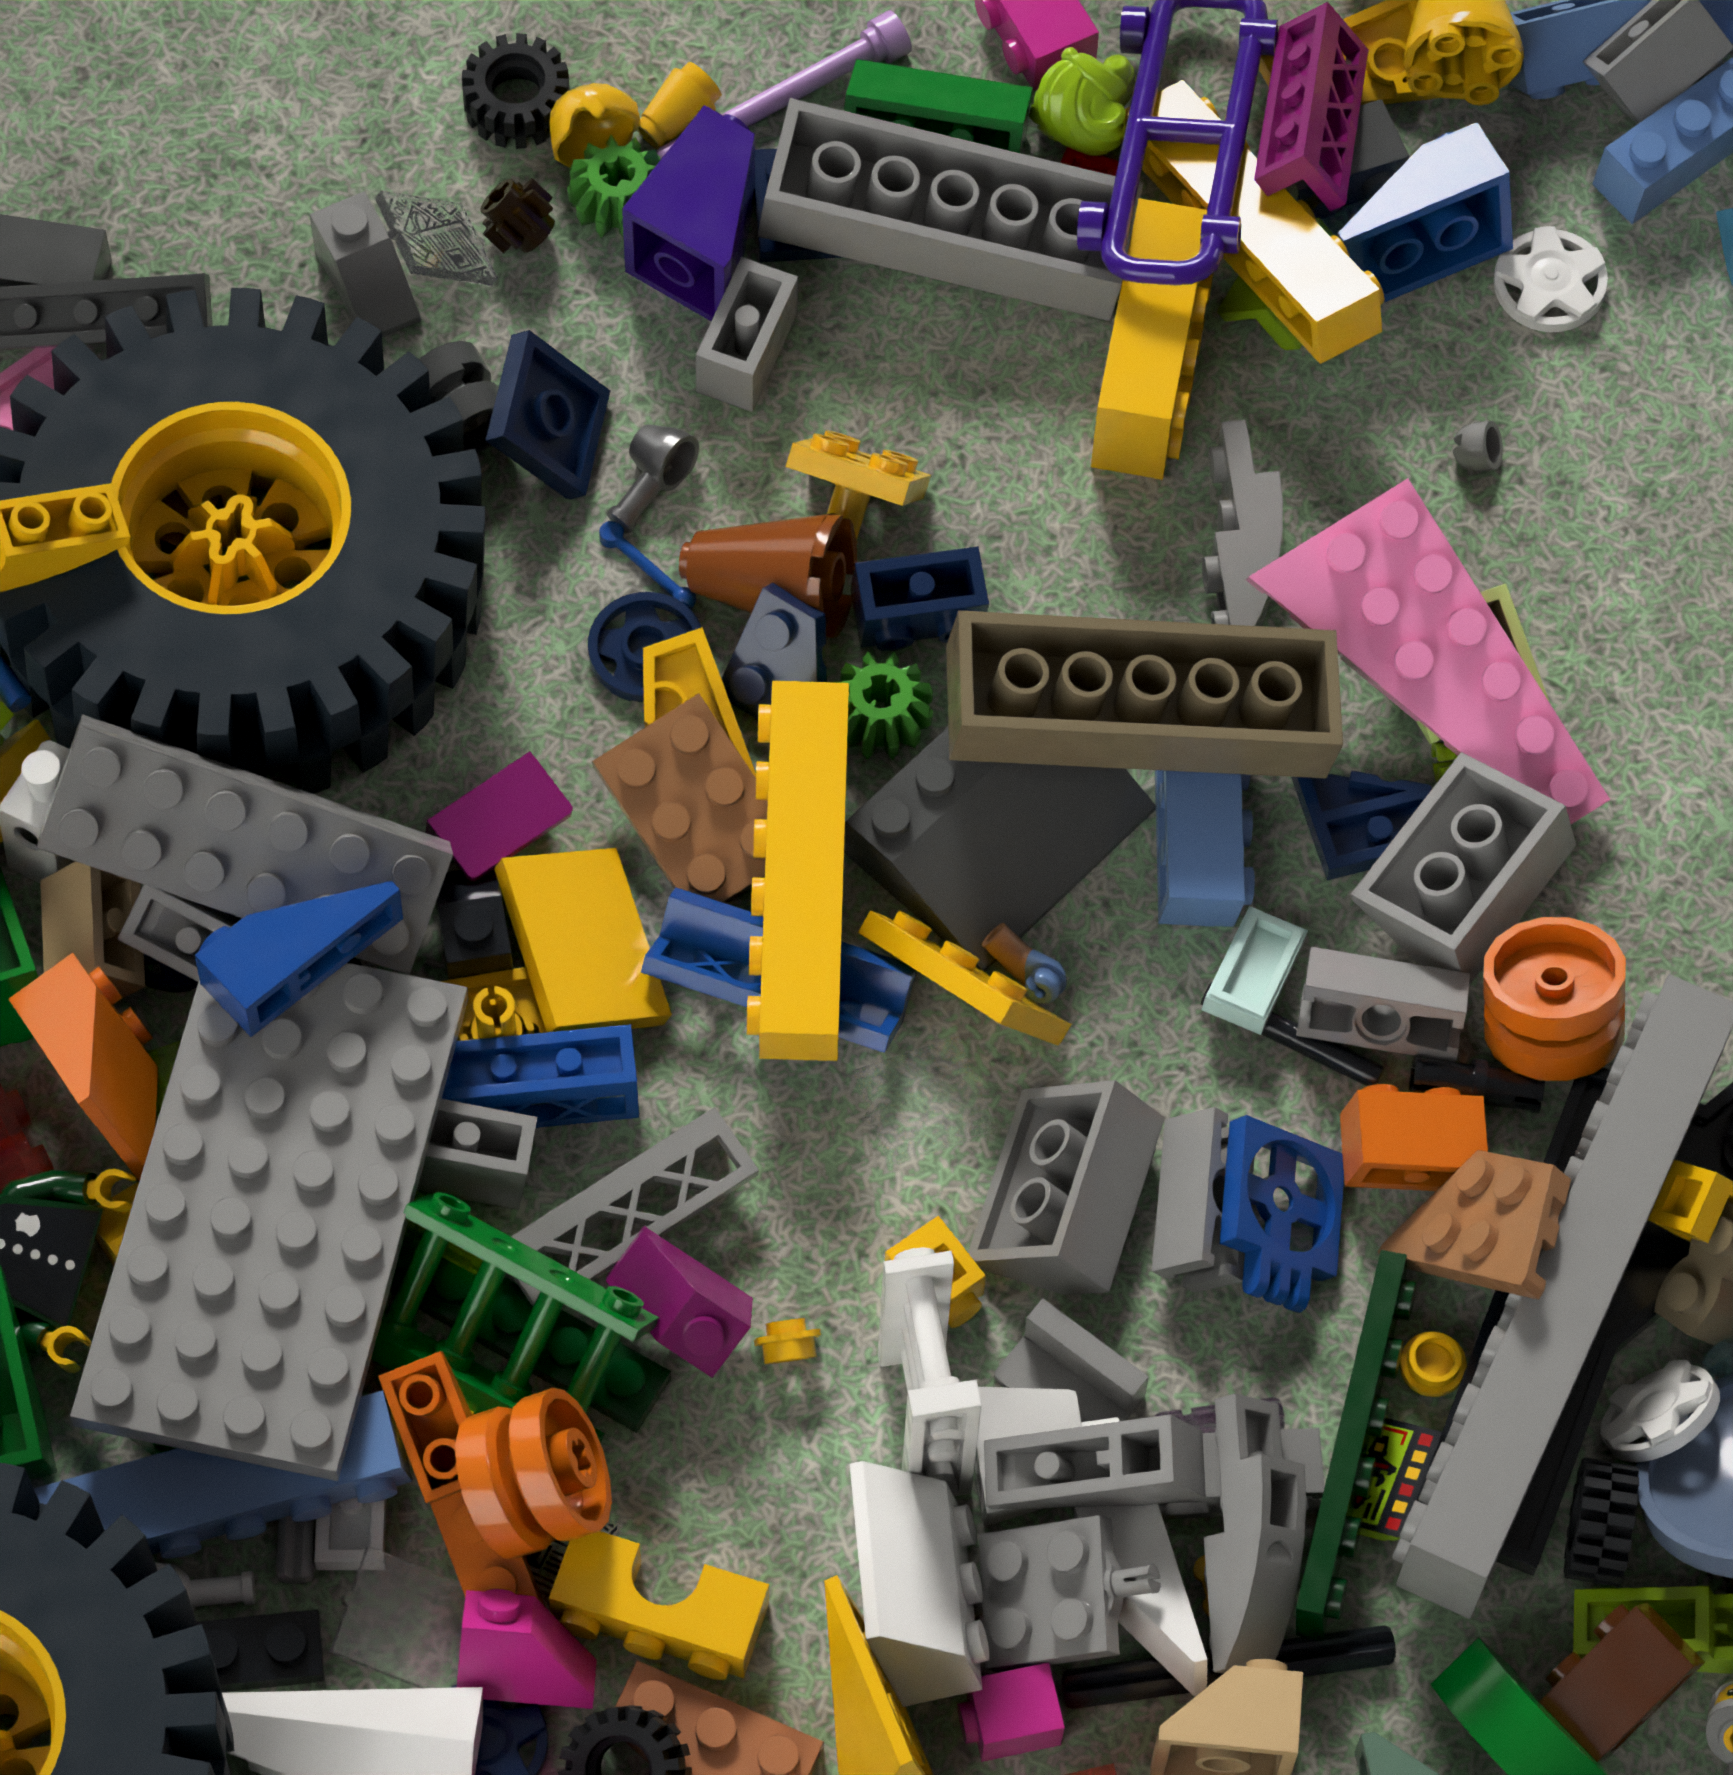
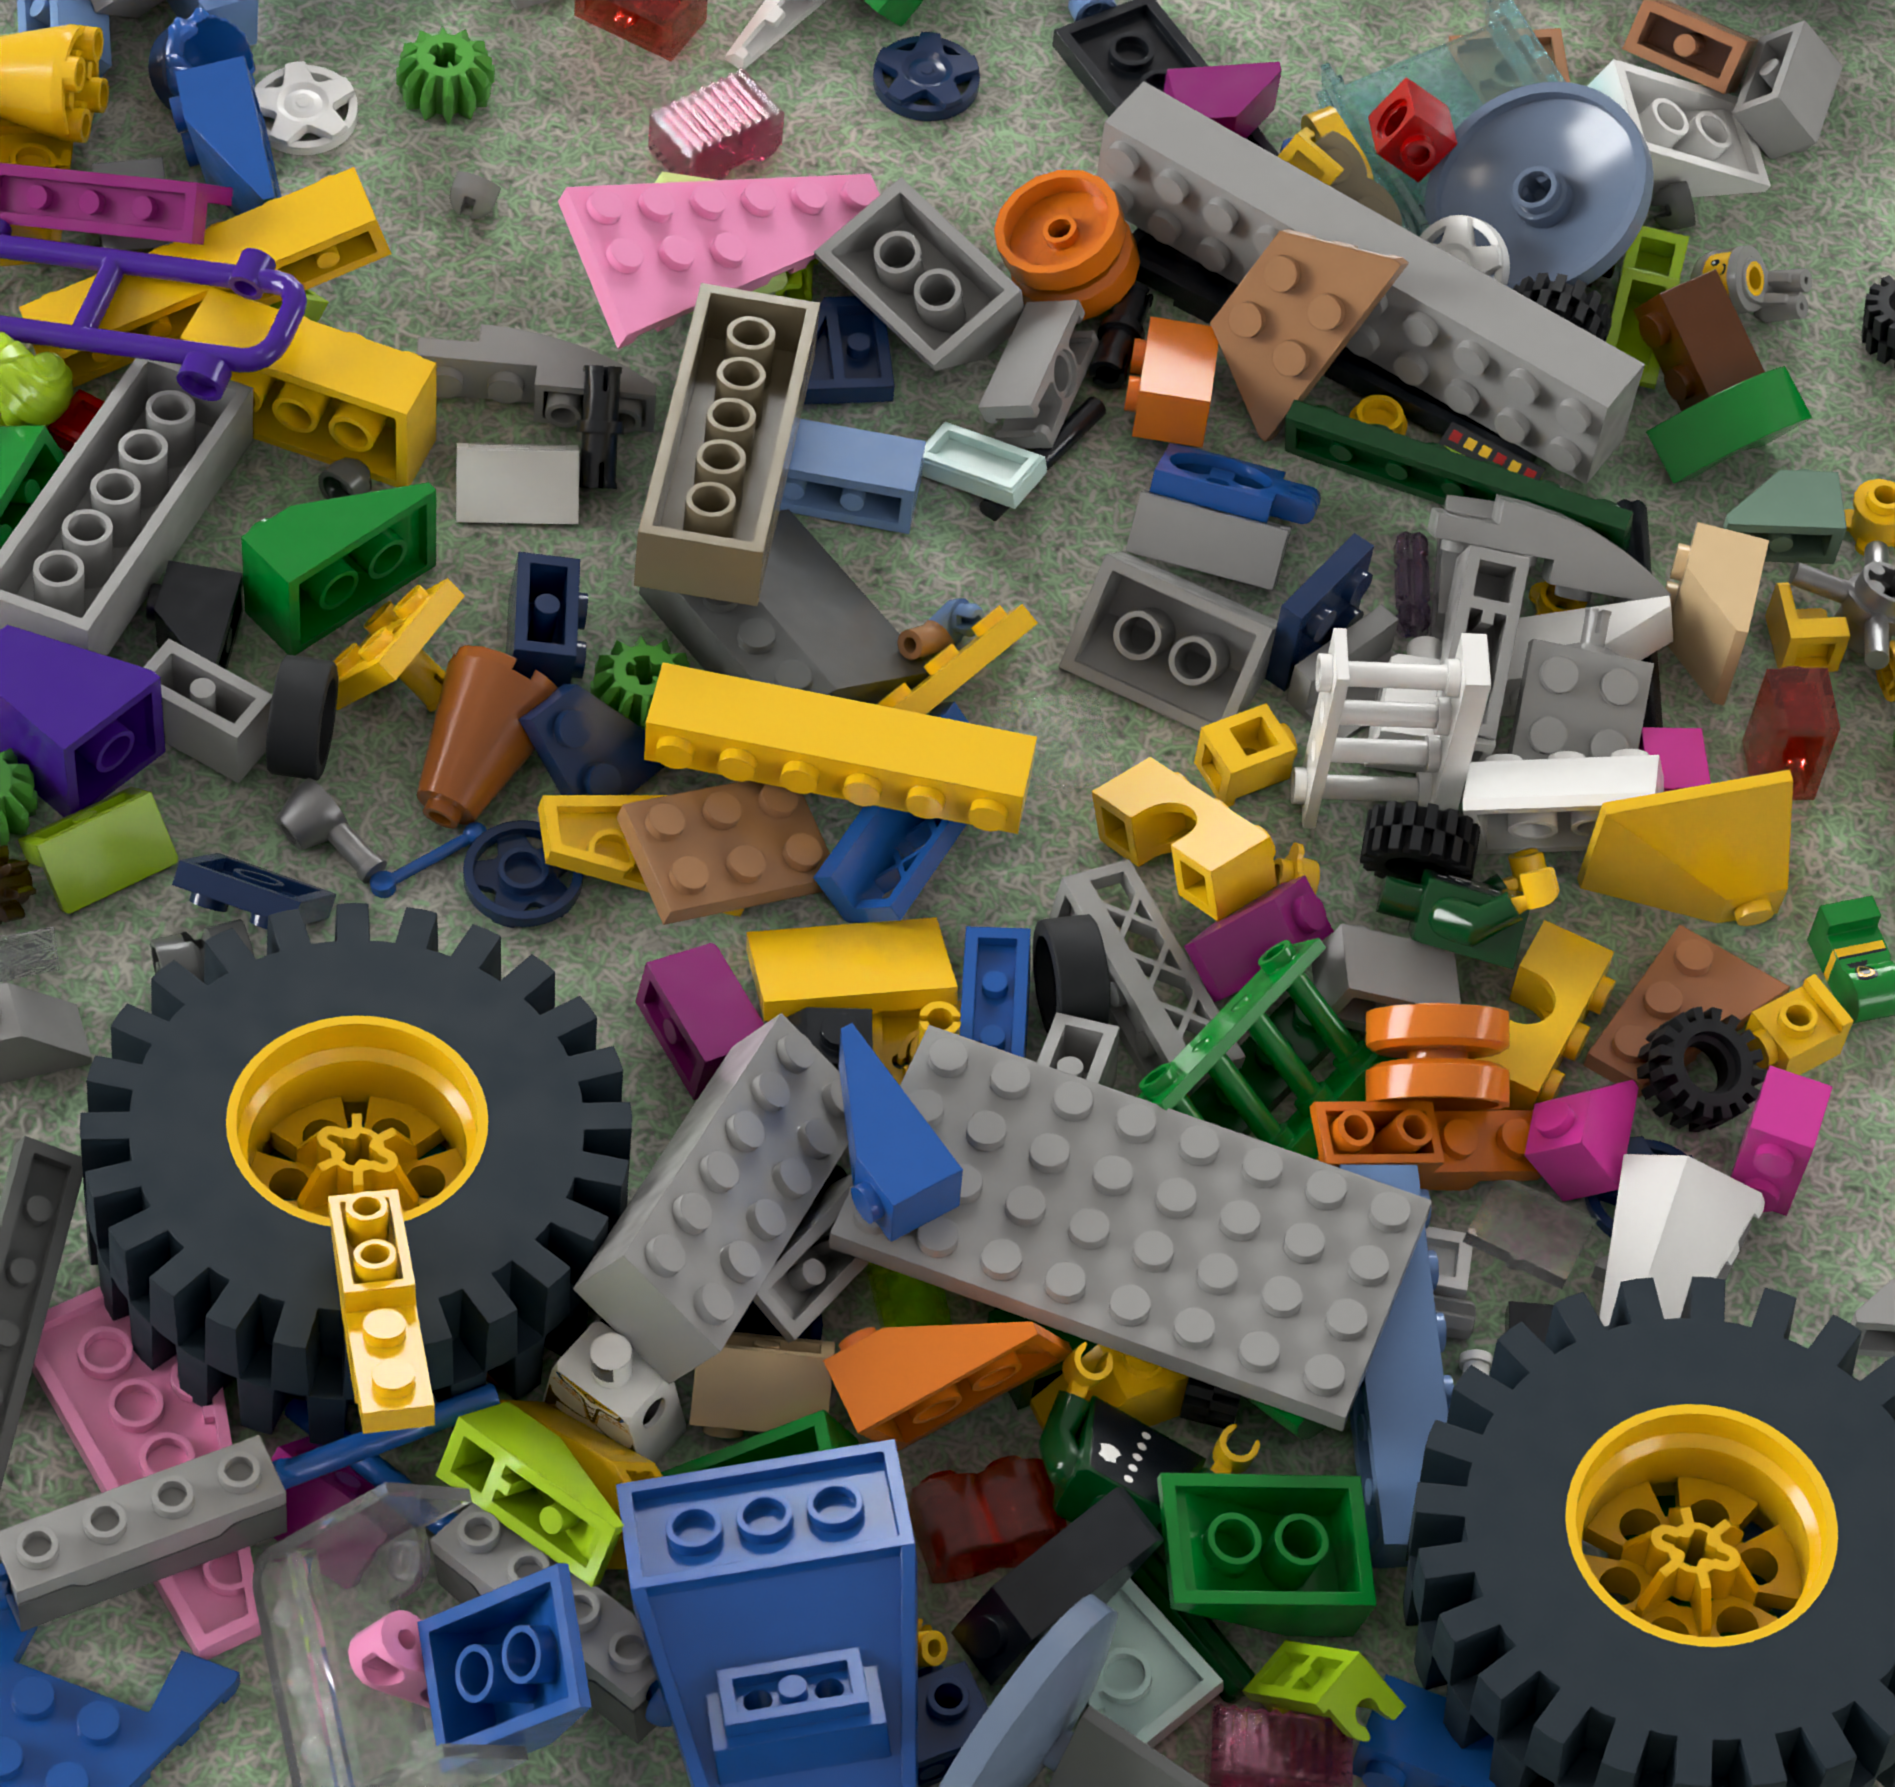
camera: 85 degrees left, 10 degrees down
none -> lime panel [17,786,178,914]
none -> black slope [146,560,244,670]
none -> blue hair [148,7,256,110]
none -> green slope [241,482,436,656]
none -> black tyre [266,655,338,781]
none -> dark grey hinge [318,457,372,499]
none -> bright green gear [396,25,495,125]
none -> white panel [456,443,579,524]
none -> black pin [576,365,624,489]
none -> clear pink brick [648,68,785,180]
none -> black tyre [1032,914,1110,1034]
none -> yellow arch [1092,757,1277,922]
none -> dark blue plate [1265,533,1374,692]
none -> light grey brick [1312,923,1461,1032]
none -> black tyre [1360,801,1480,884]
none -> dark green torso [1376,847,1560,969]

